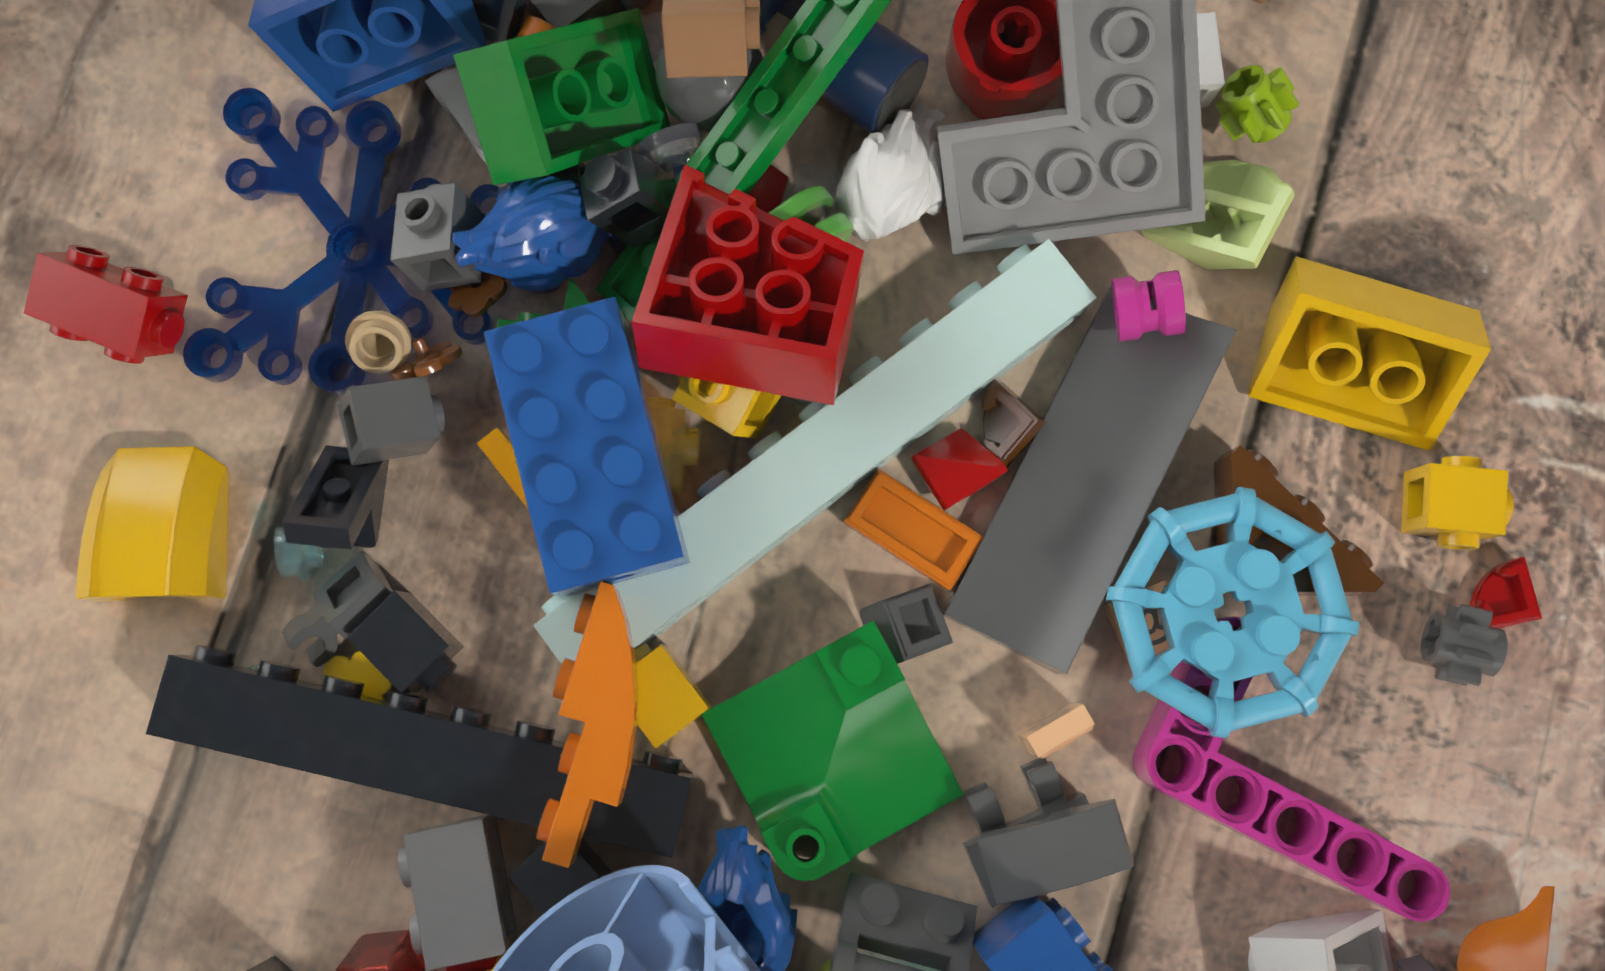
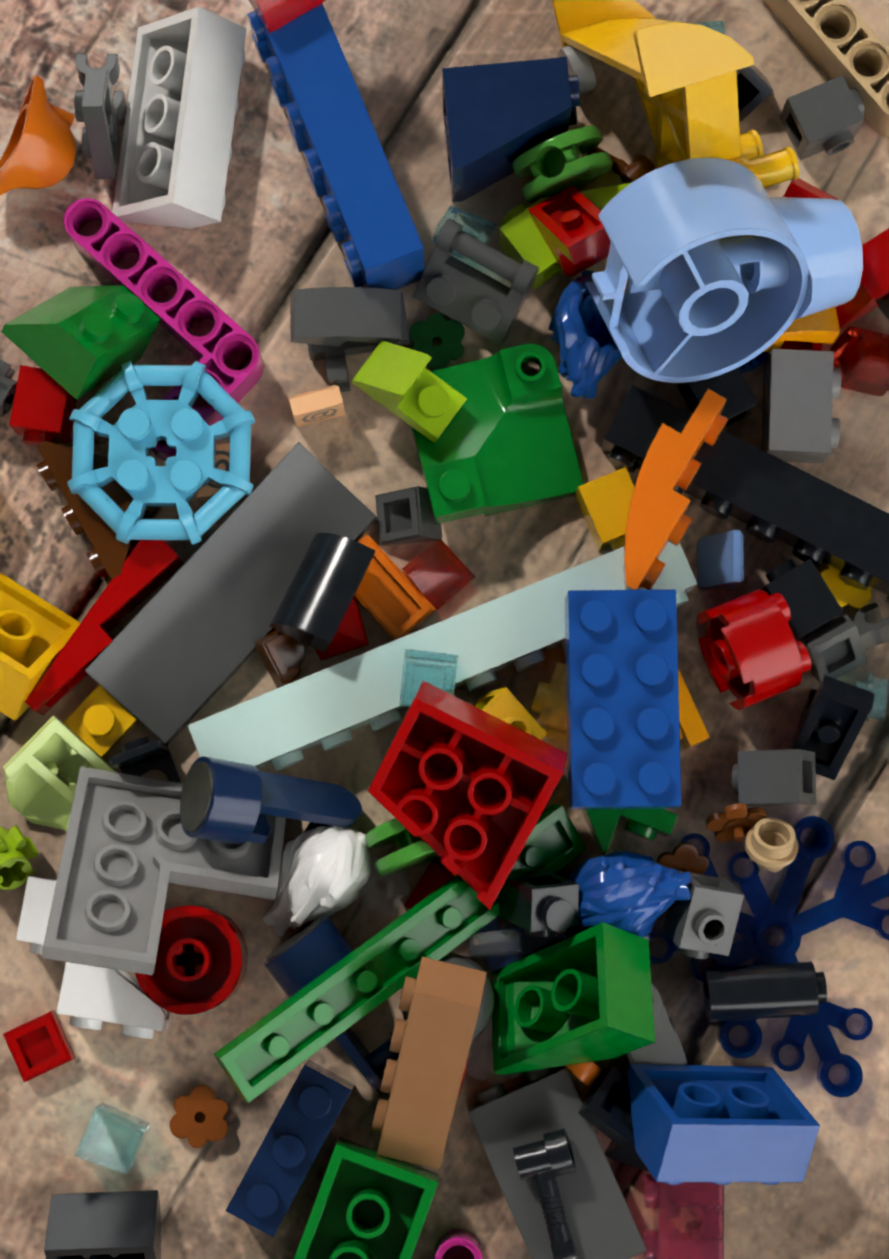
camera: 165 degrees left, 0 degrees up
dark pink wheel [1111,270,1186,342] -> none
none -> green slope [1,285,161,400]
none -> red brick [9,365,77,447]
none -> red slope [25,540,184,716]
none -> yellow plate [64,684,140,759]
none -> black bracket [109,736,182,783]
none -> dark blue piece [180,756,362,844]
none -> black brick [269,533,375,654]
none -> lime slope [351,340,467,444]
none -> clear light blue slope [399,649,458,707]
none -> clear red slope [402,539,475,611]
none -> dark green plant [409,313,465,371]
none -> red brick [696,589,812,710]
none -> medium blue slope [697,530,744,589]
none -> black brick [703,961,827,1022]

